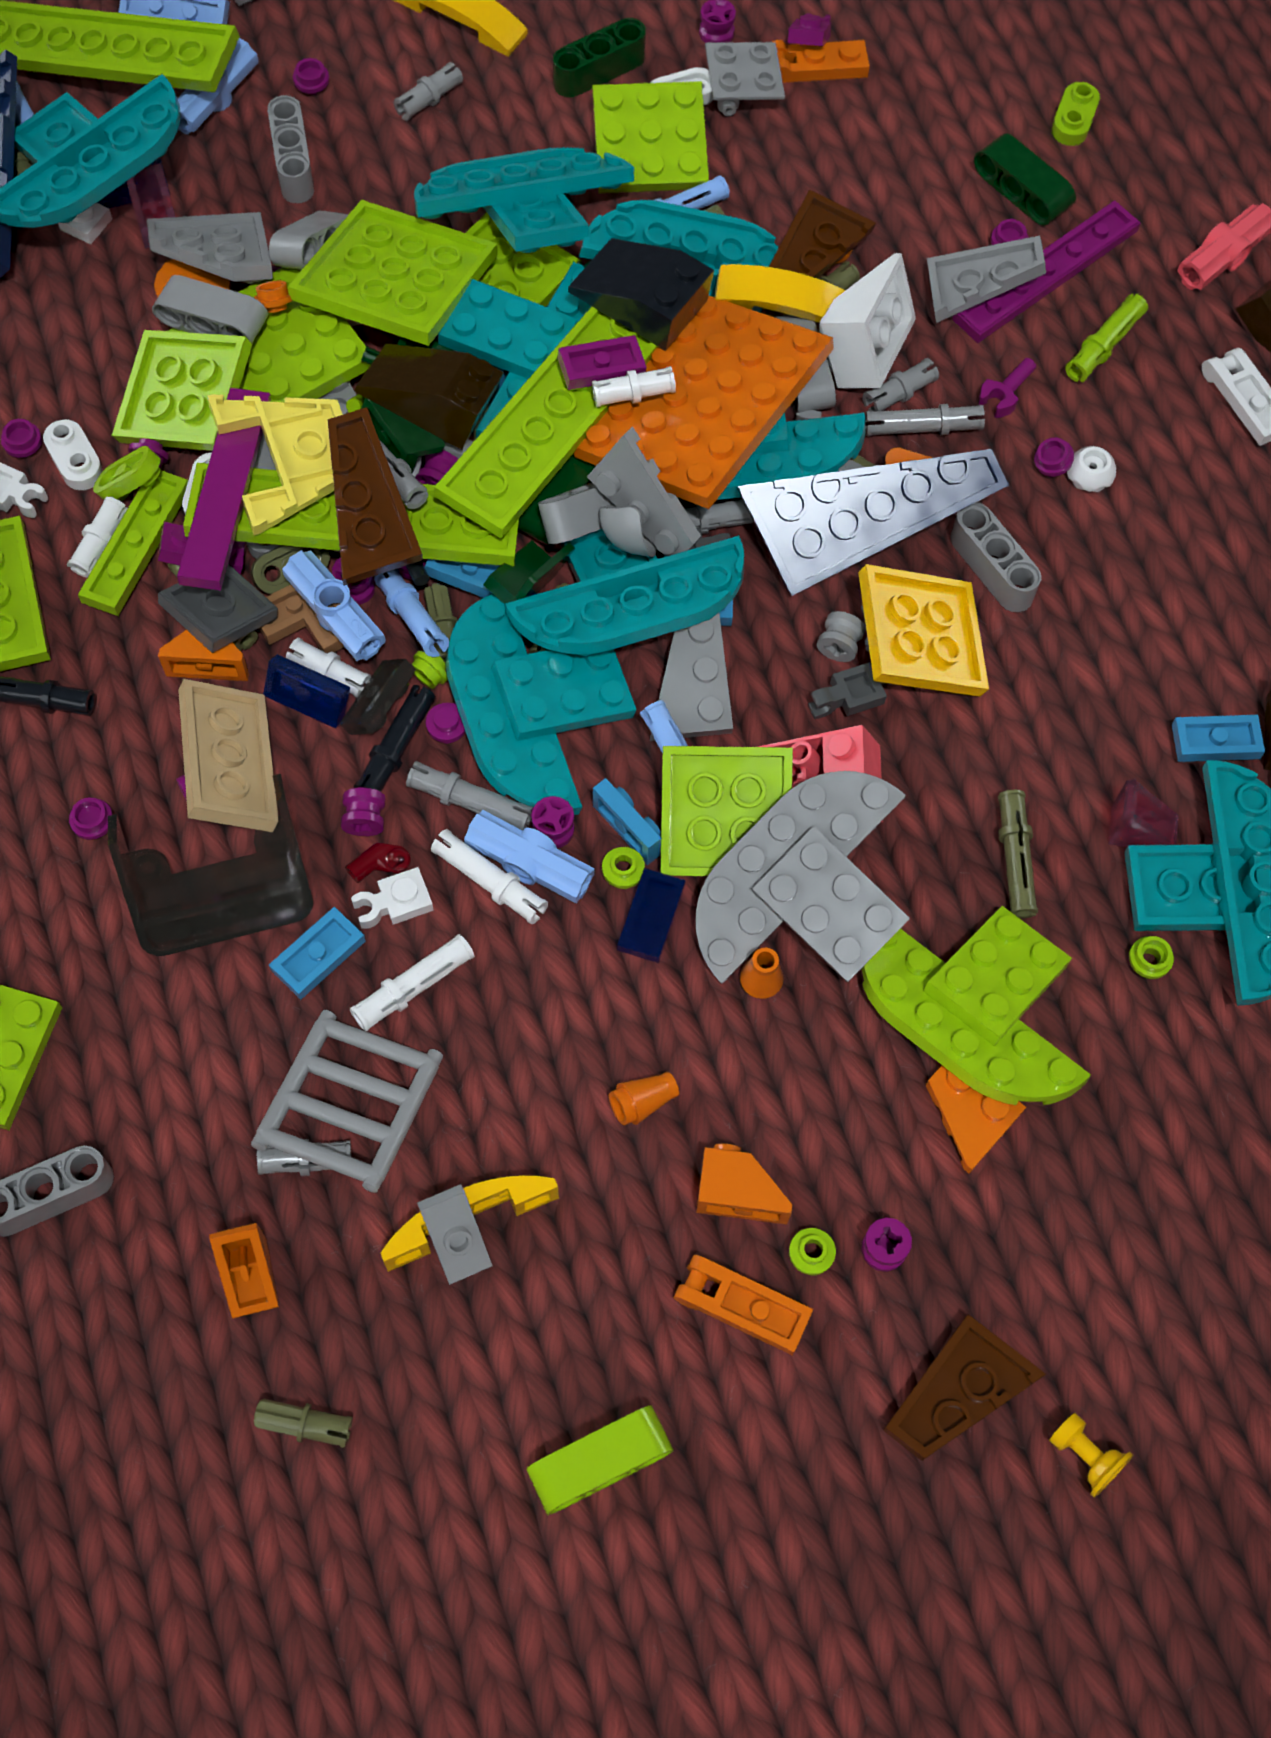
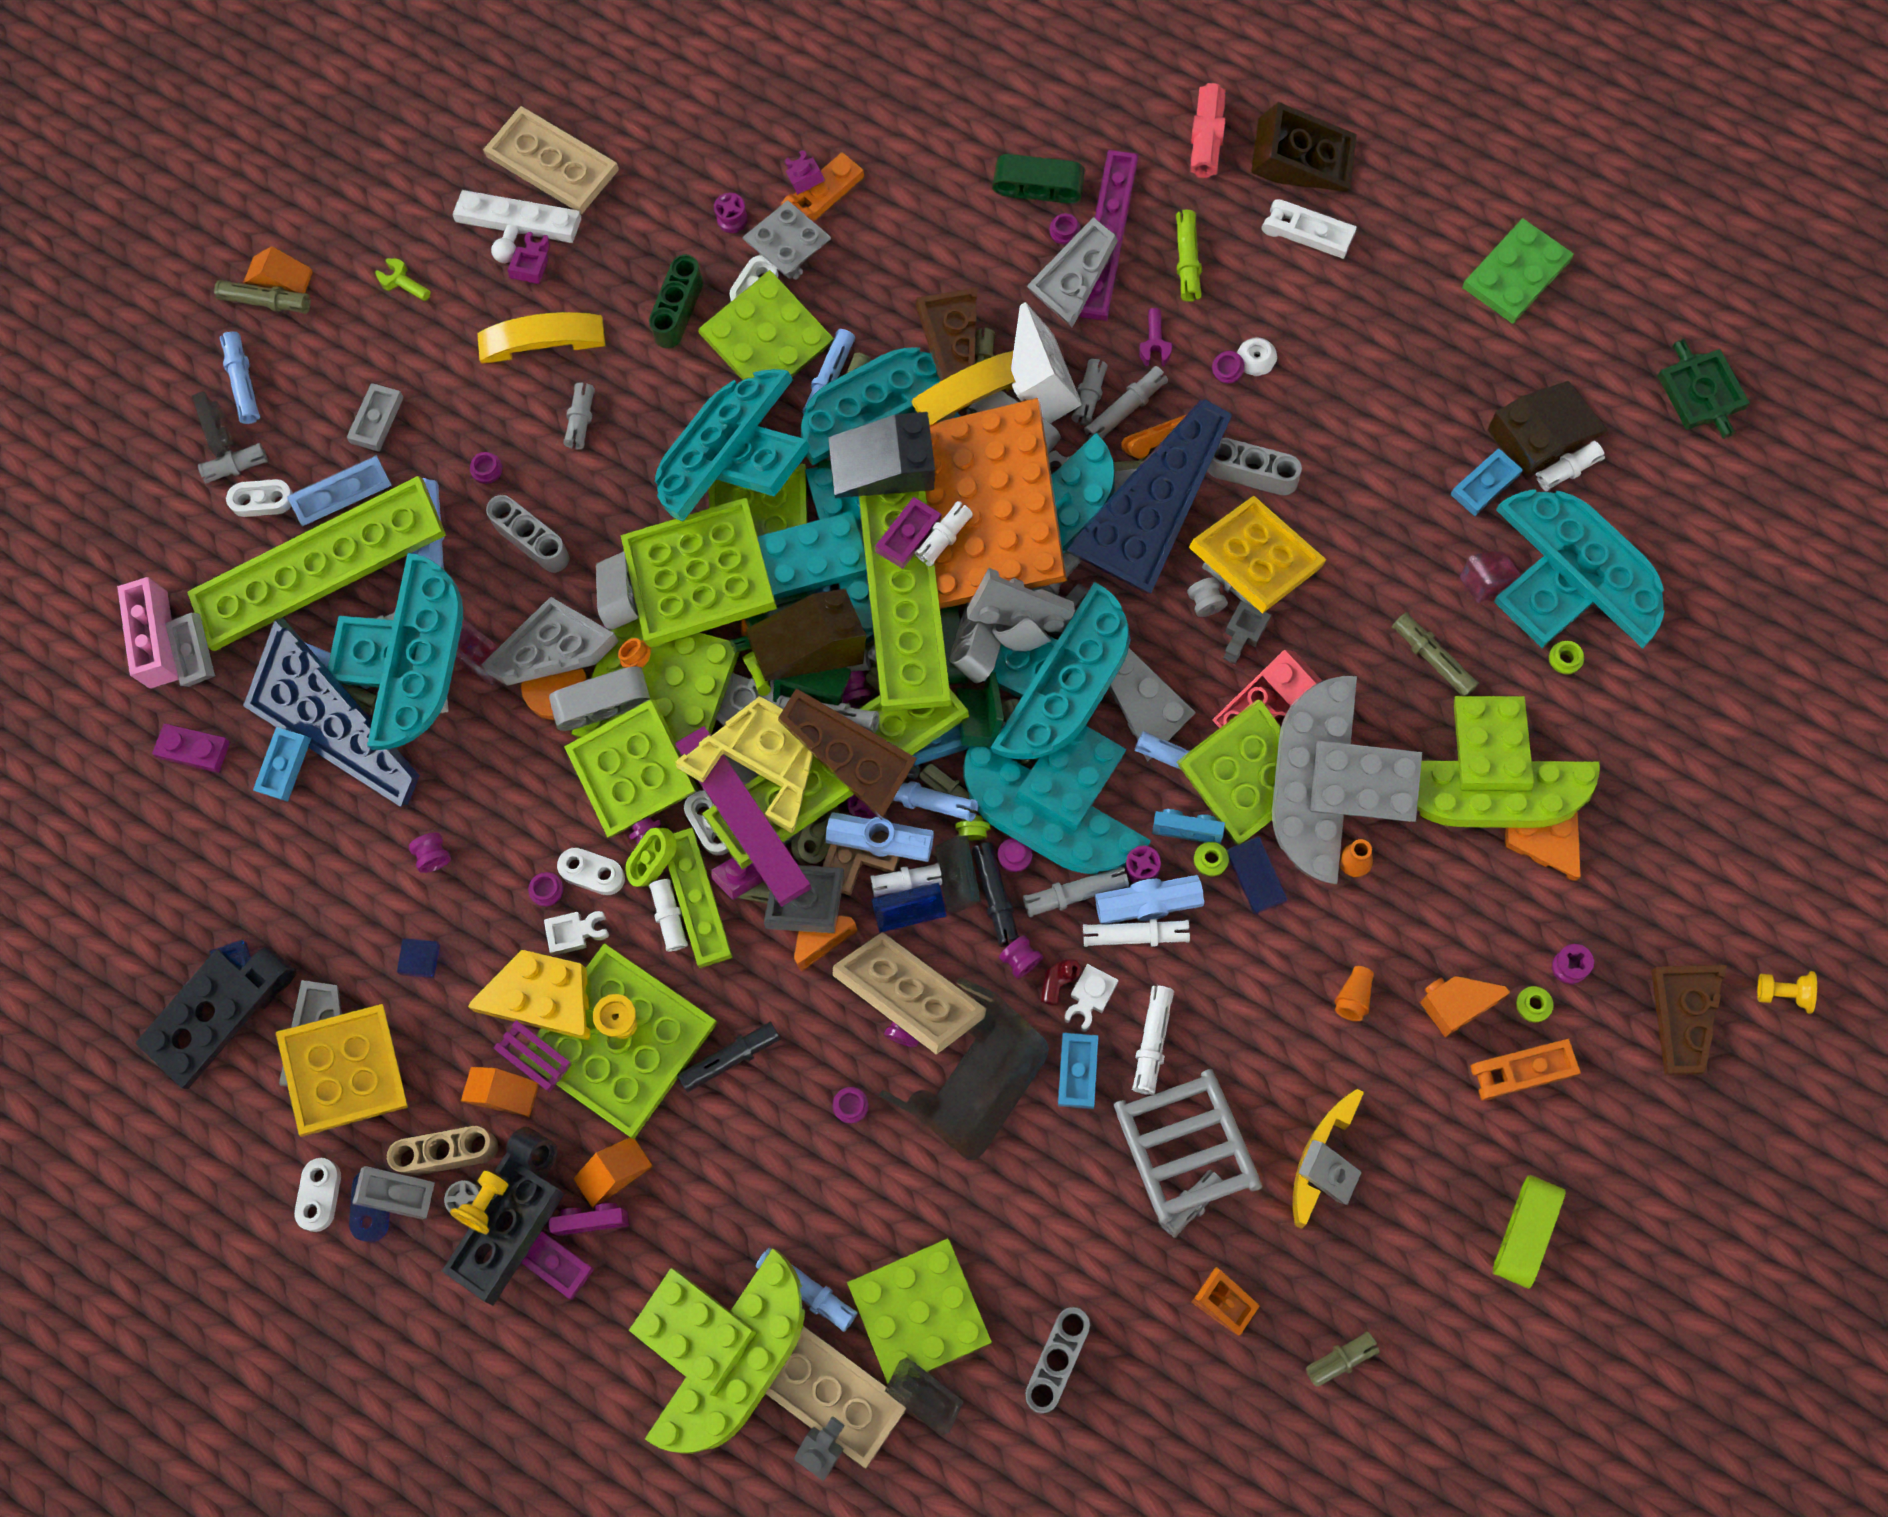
camera: 30 degrees left, 5 degrees up
lime plate [1052,82,1100,146] -> none

